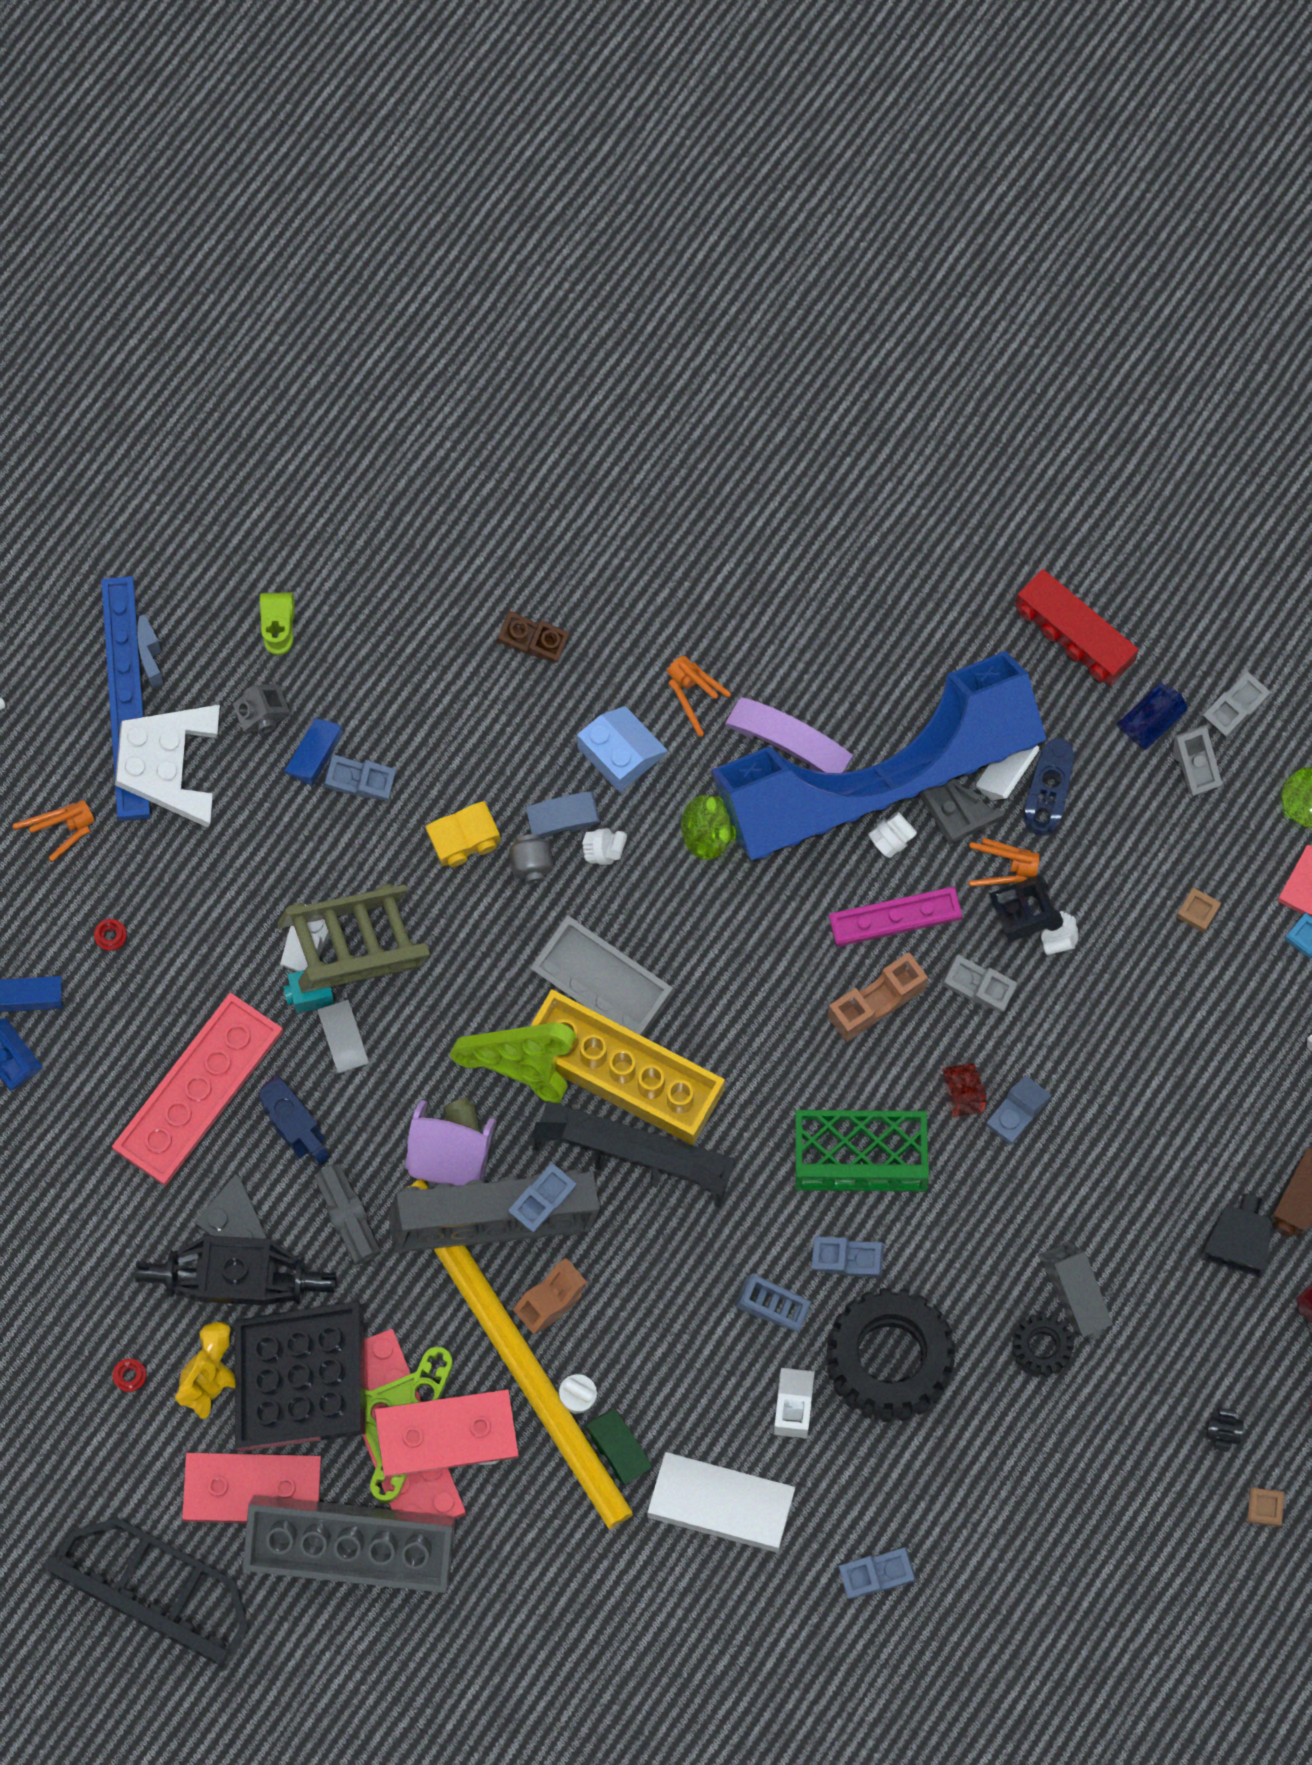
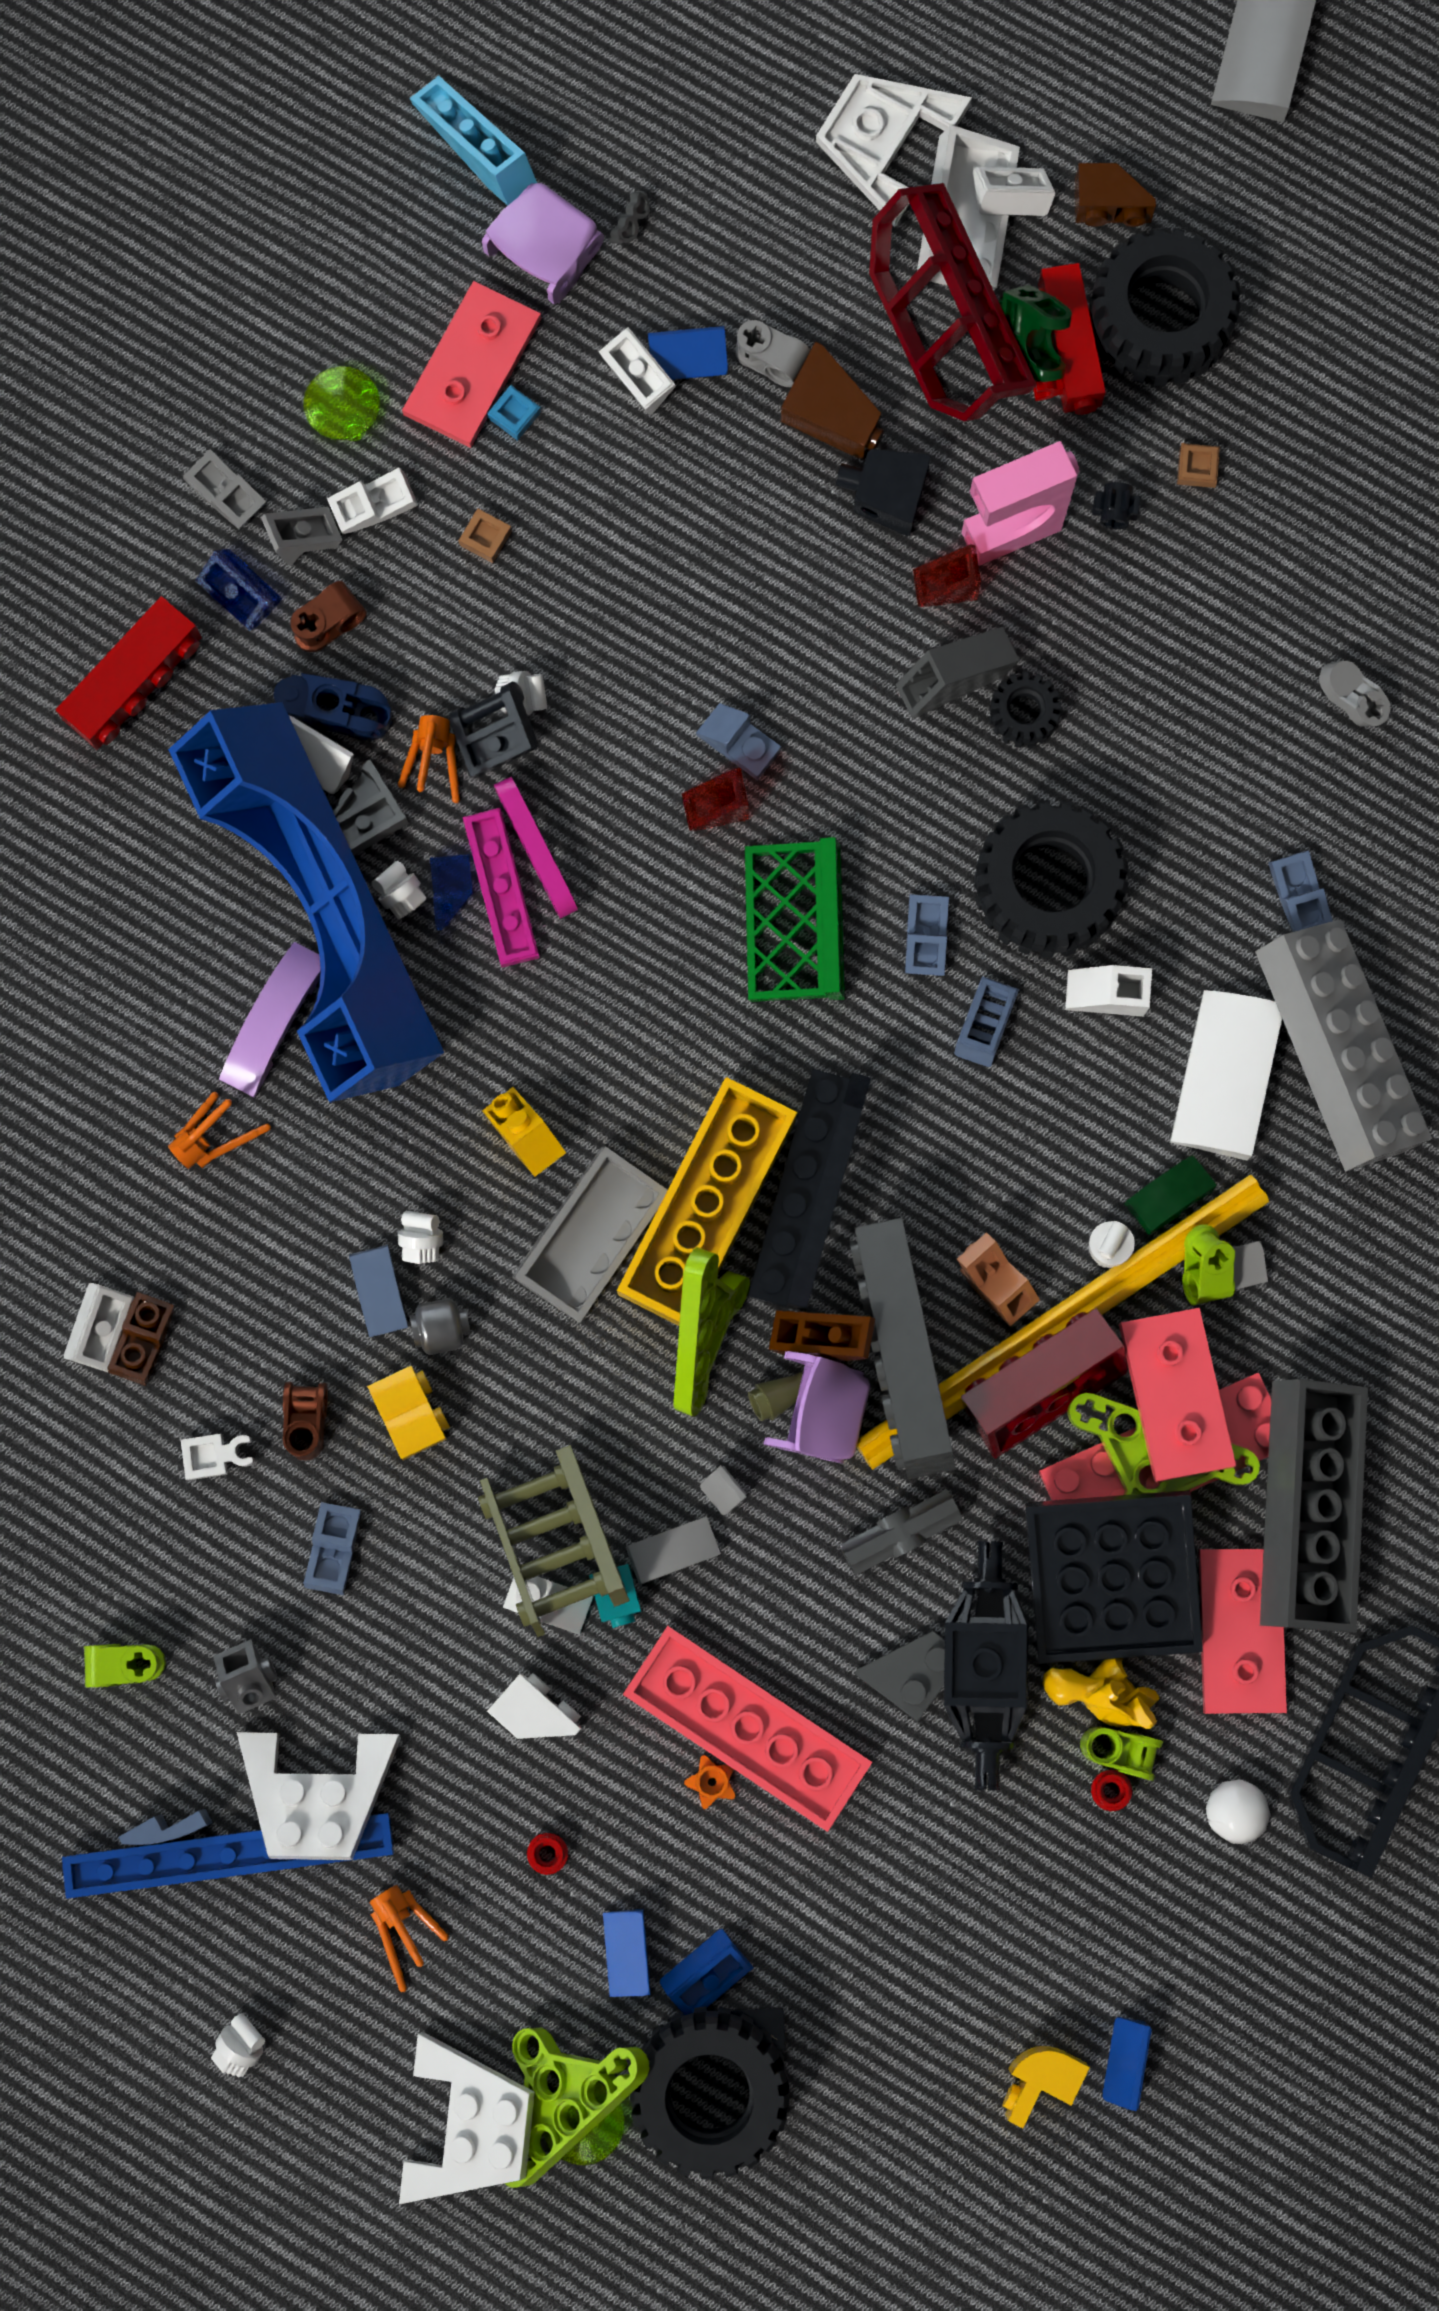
camera: 90 degrees left, 10 degrees up
dark blue piece [260,1075,330,1166] -> none
blue slope [284,718,344,787] -> none
sand blue slope [508,1163,577,1233] -> none
light blue slope [577,706,668,792] -> none
clear neon green dish [681,795,736,860] -> none
nougat arch [828,952,928,1042] -> none
light grey slope [940,954,1018,1012] -> none
none -> white slope [64,1283,134,1372]
none -> white plate [181,1434,255,1481]
none -> copper piece [283,1382,328,1461]
none -> copper piece [290,581,367,653]
none -> white slope [327,468,418,534]
none -> clear blue slope [430,854,473,930]
none -> yellow slope [482,1087,566,1177]
none -> white slope [487,1673,583,1739]
none -> dark pink beam [493,777,578,919]
none -> orange plate [684,1755,736,1809]
none -> light grey slope [700,1465,747,1515]
none -> reddish brown slope [768,1310,875,1362]
none -> clear red slope [913,544,981,607]
none -> dark red slope [961,1308,1128,1459]
none -> bright pink arch [962,441,1079,567]
none -> lime piece [1080,1726,1163,1781]
none -> lime piece [1182,1224,1235,1306]
none -> white hair [1206,1779,1271,1844]
none -> light grey slope [1233,1241,1268,1290]
none -> light grey brick [1255,919,1432,1172]
none -> light grey piece [1319,661,1390,727]

